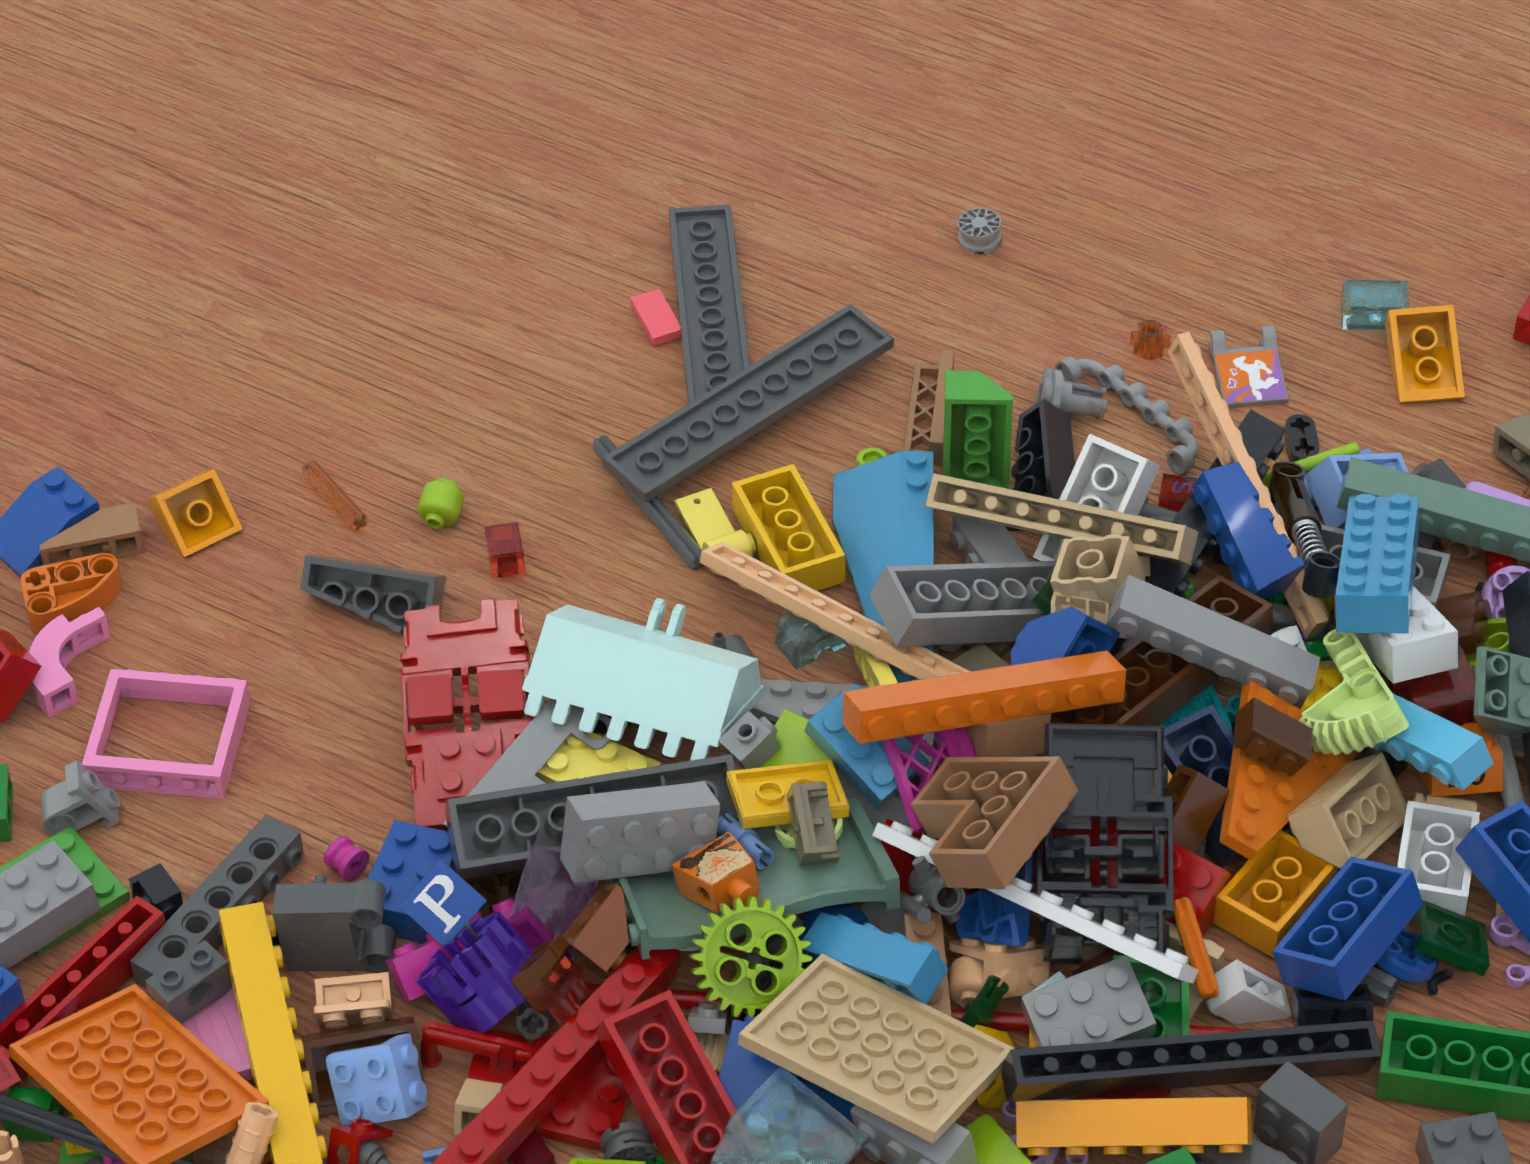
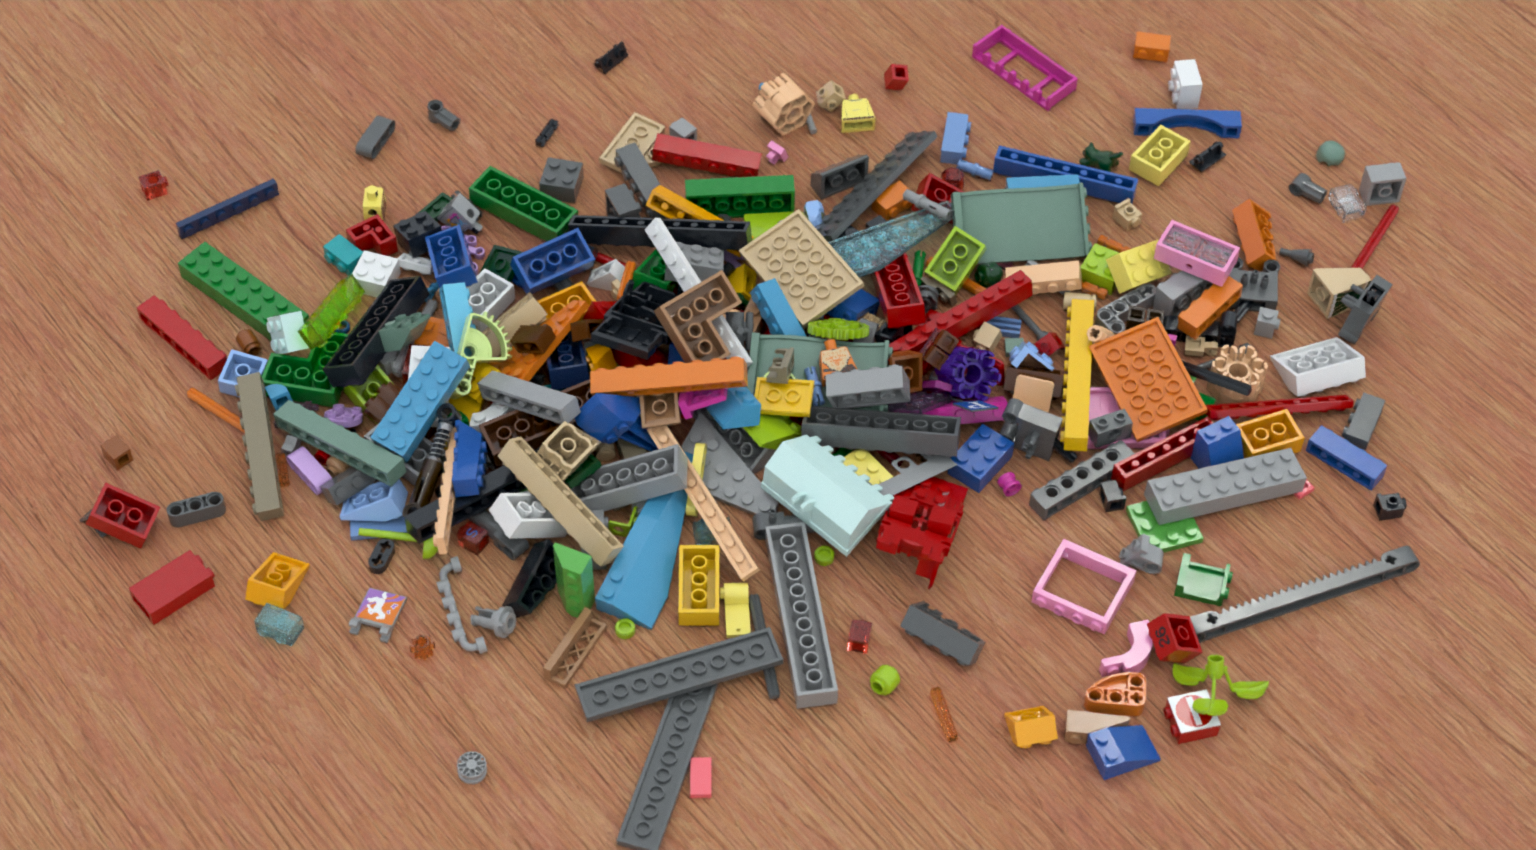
camera: 160 degrees left, 5 degrees up
light grey brick [718,711,782,769] -> none
none -> light grey brick [765,522,838,709]
none -> sand green tile [1004,338,1024,357]

